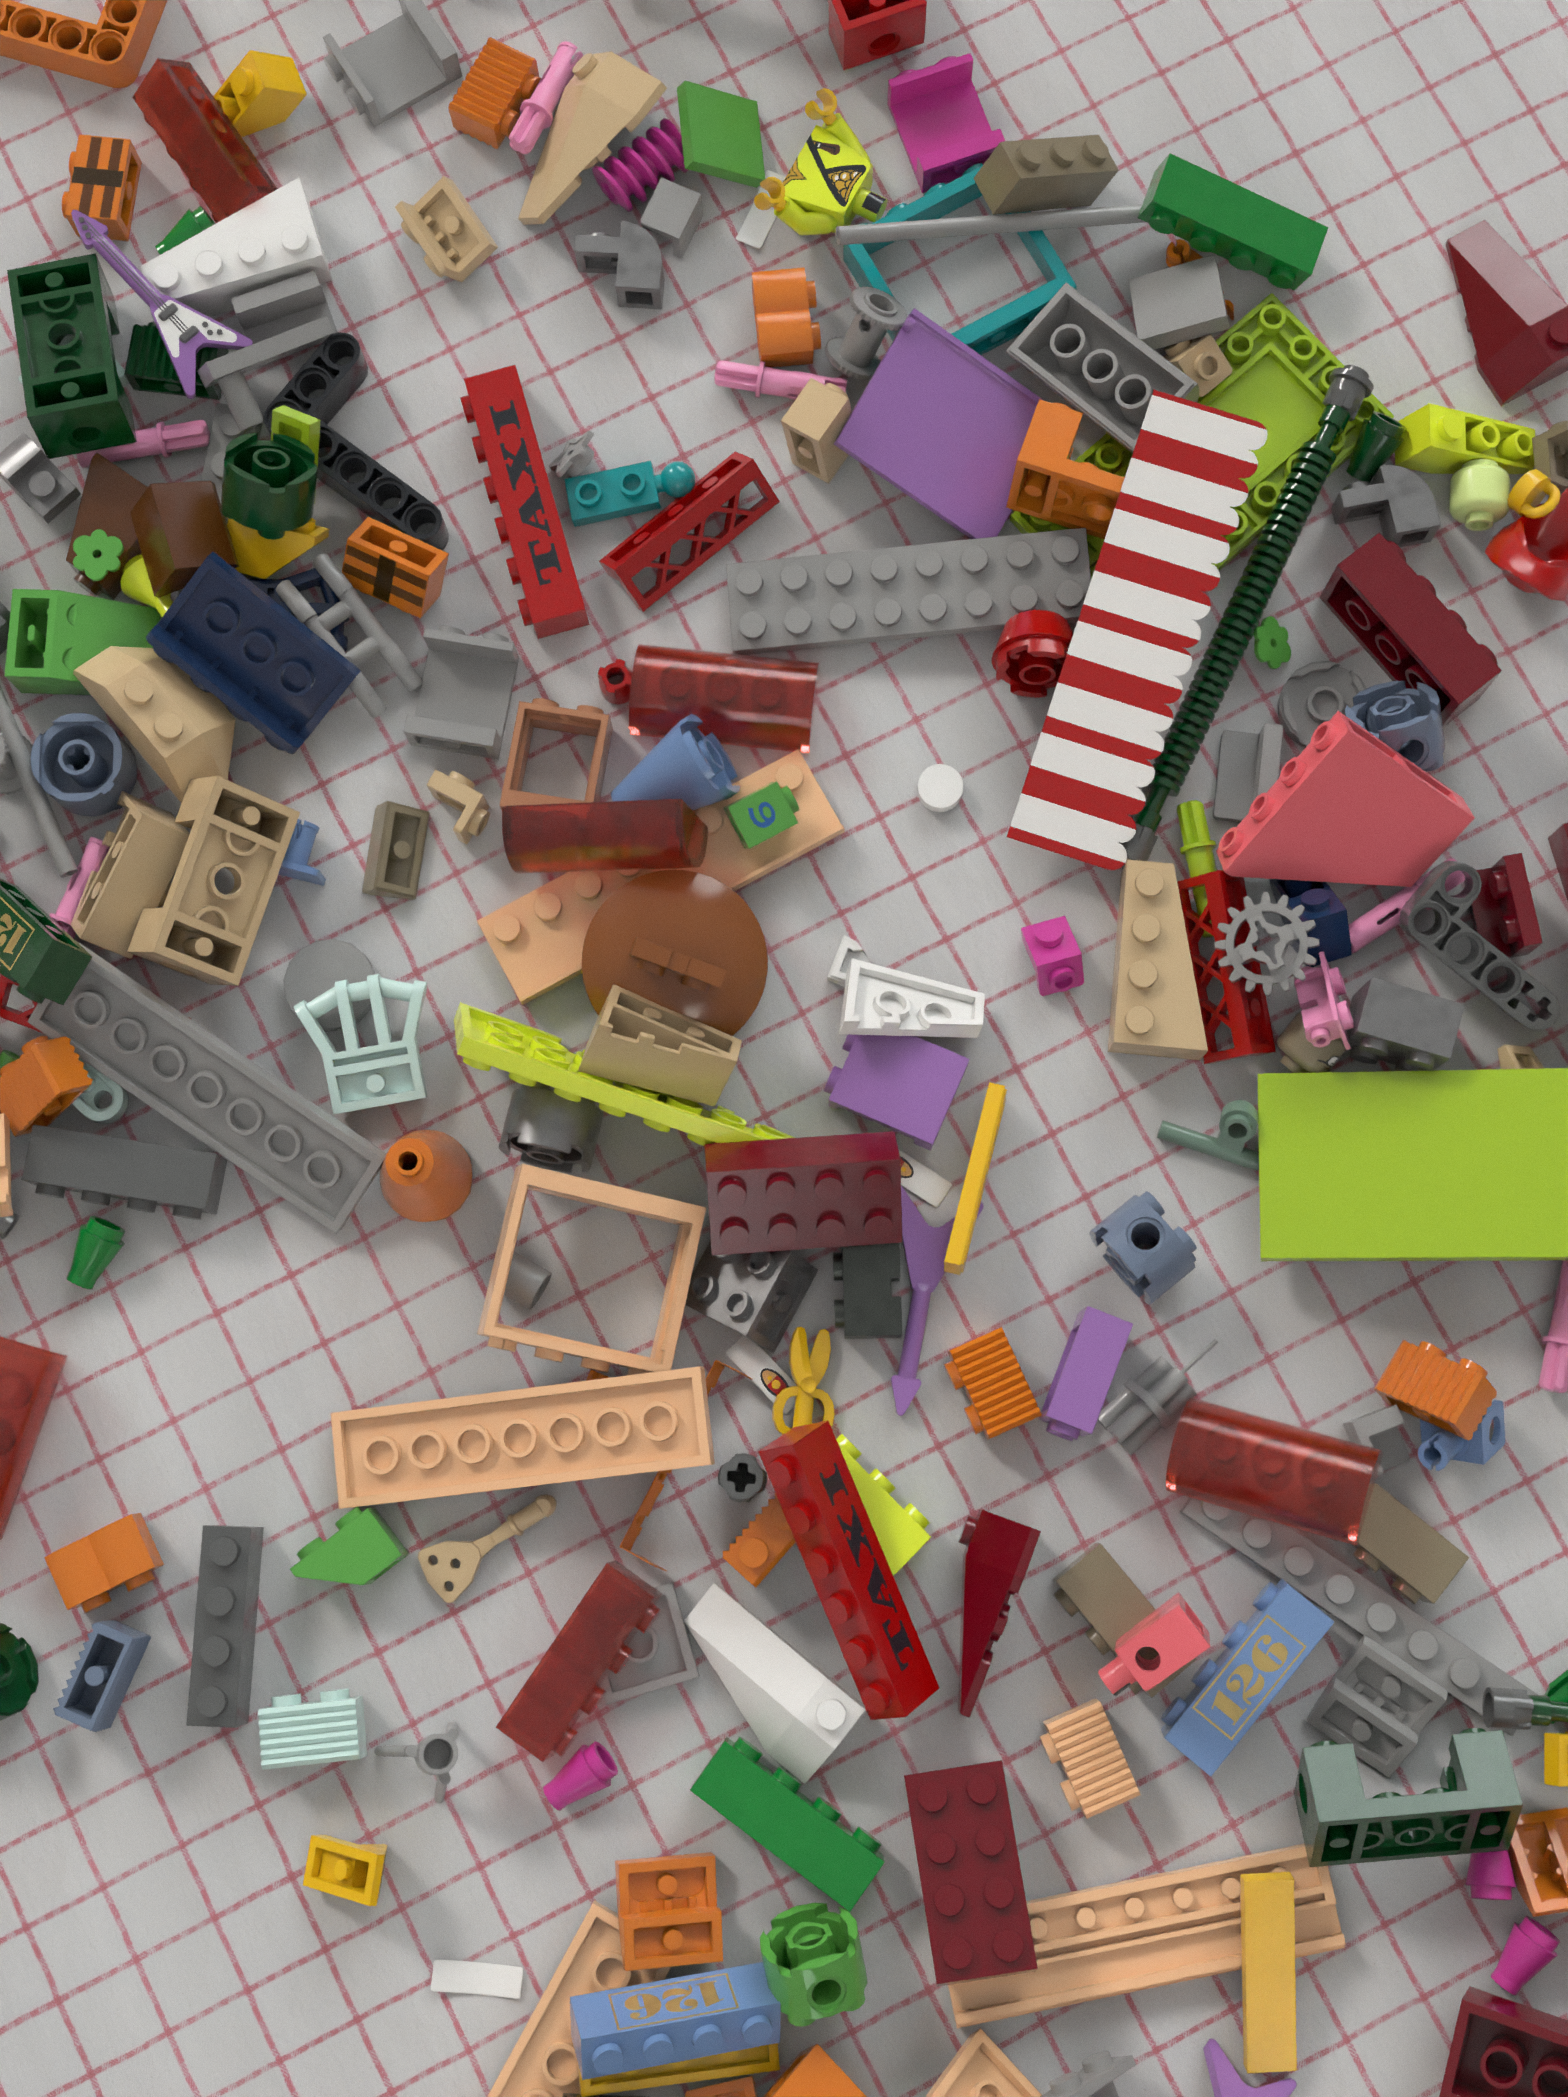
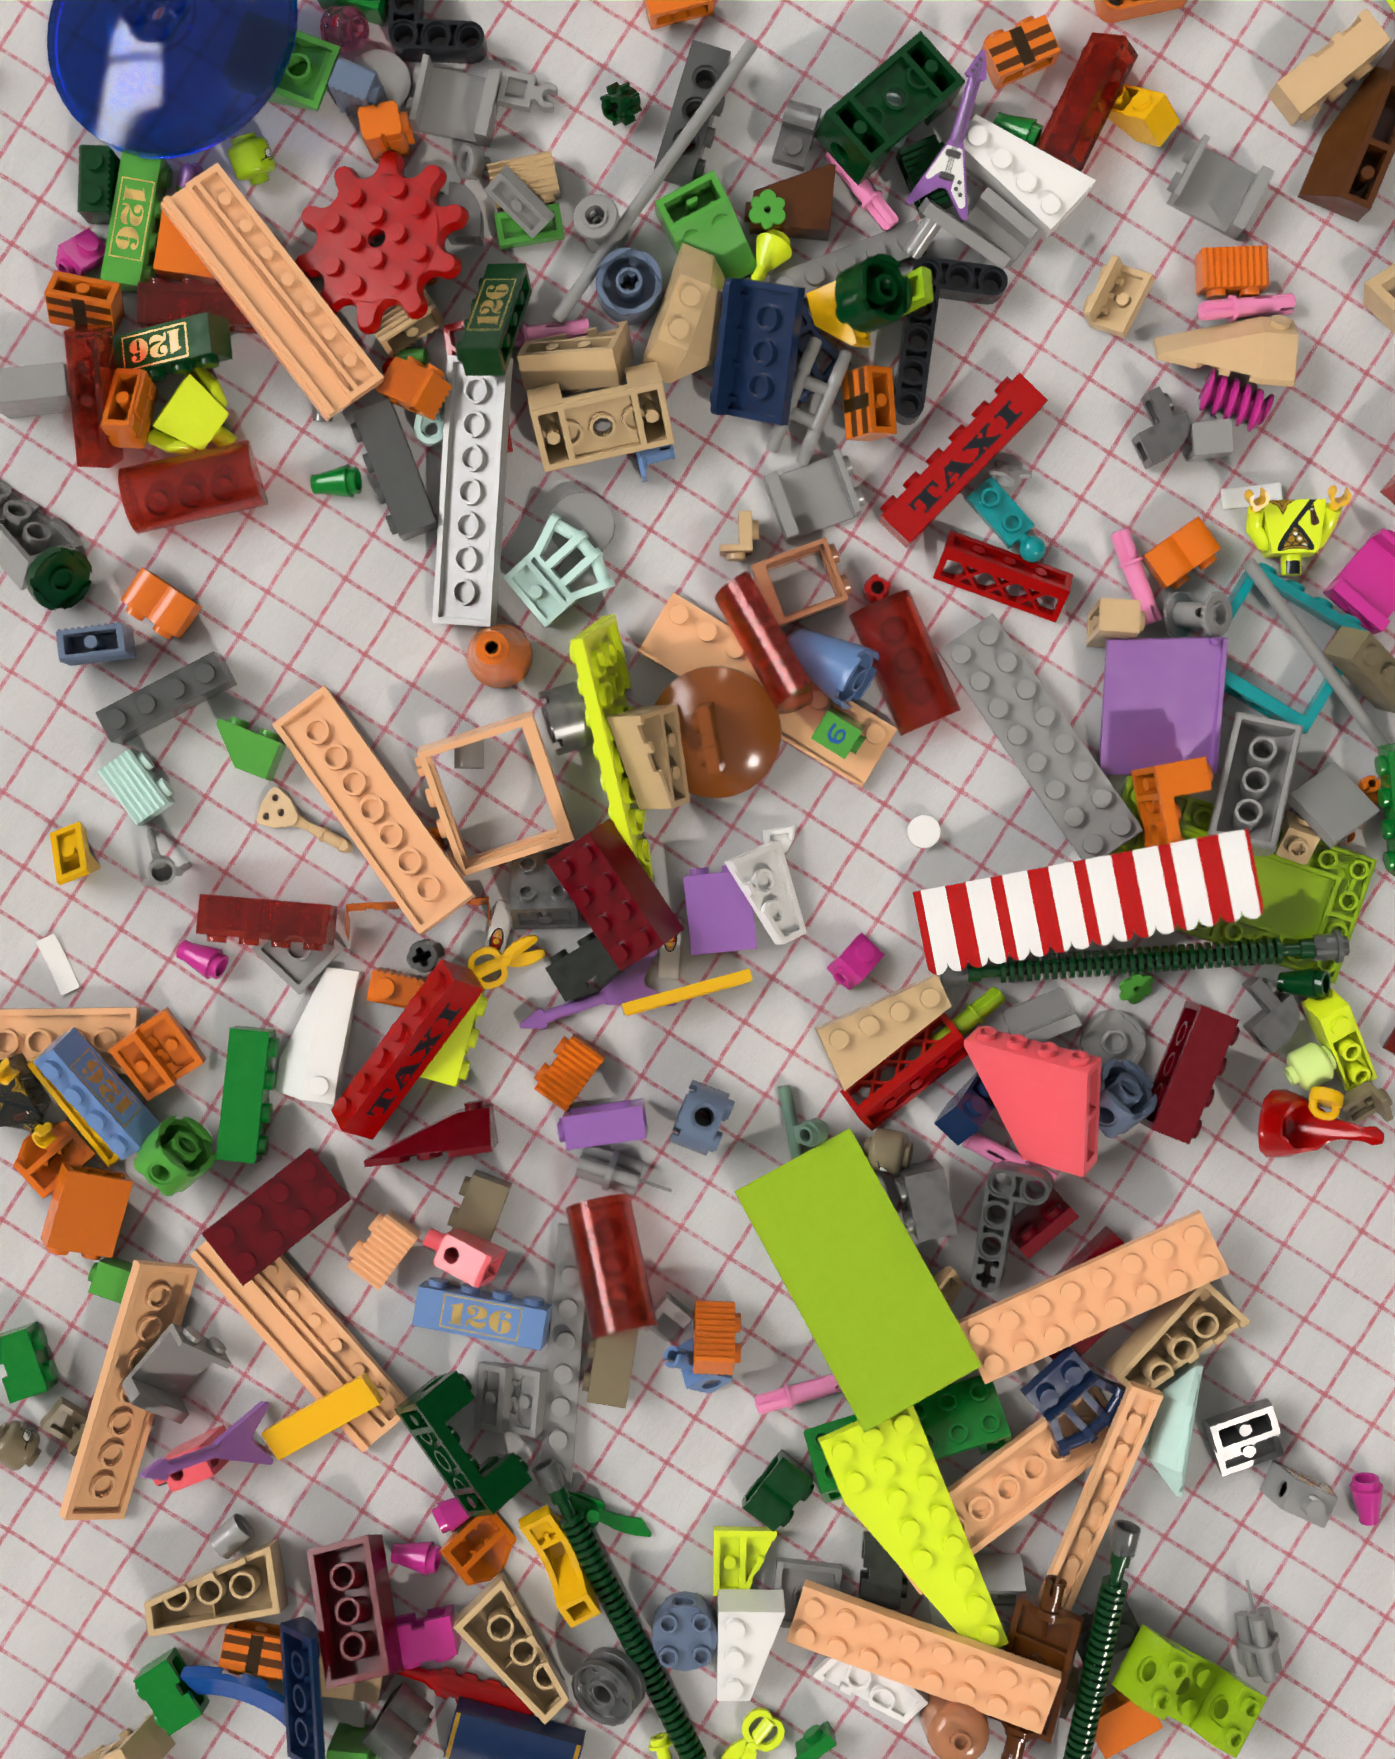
camera: 55 degrees right, 10 degrees up
reddish brown slope [130,481,239,598] -> none
dark tan slope [362,801,430,900] -> none
bright green tile [677,80,765,188] -> none
red cone [991,610,1073,698] -> none
light grey gear [1214,892,1319,996] -> none
bright pink hinge [1294,951,1355,1050] -> none

